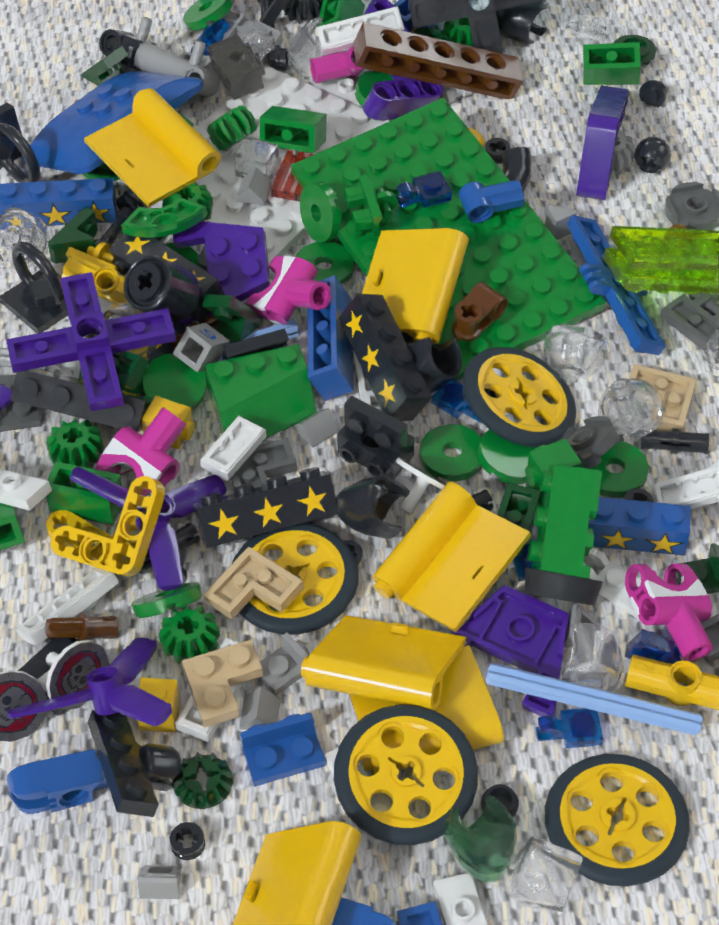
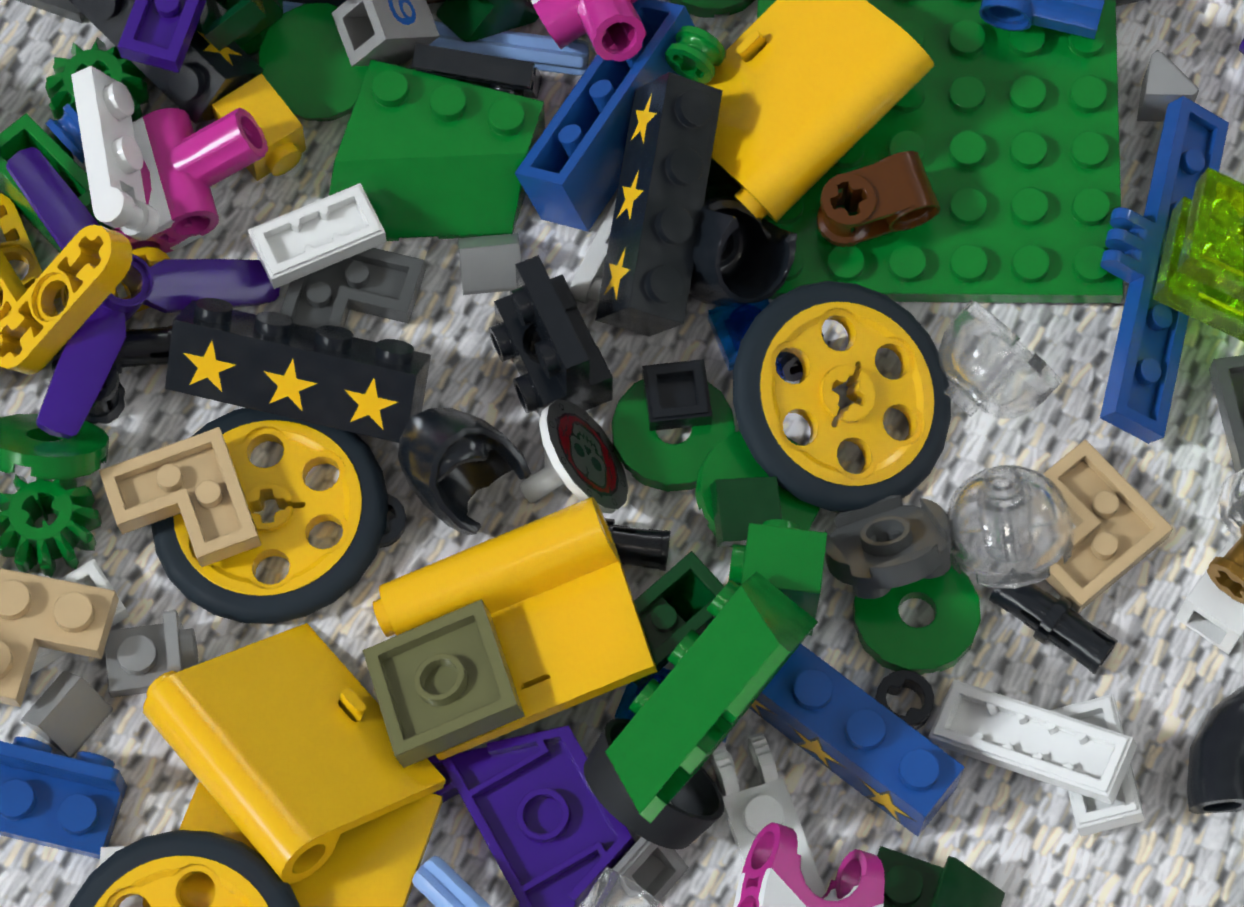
camera: 30 degrees right, 15 degrees up
none -> blue bush [45,103,85,164]
none -> white plate [71,66,159,241]
none -> olive plate [363,599,525,768]
none -> black tile [642,359,712,431]
none -> green bush [665,25,726,84]
none -> dark green tile [710,476,782,547]

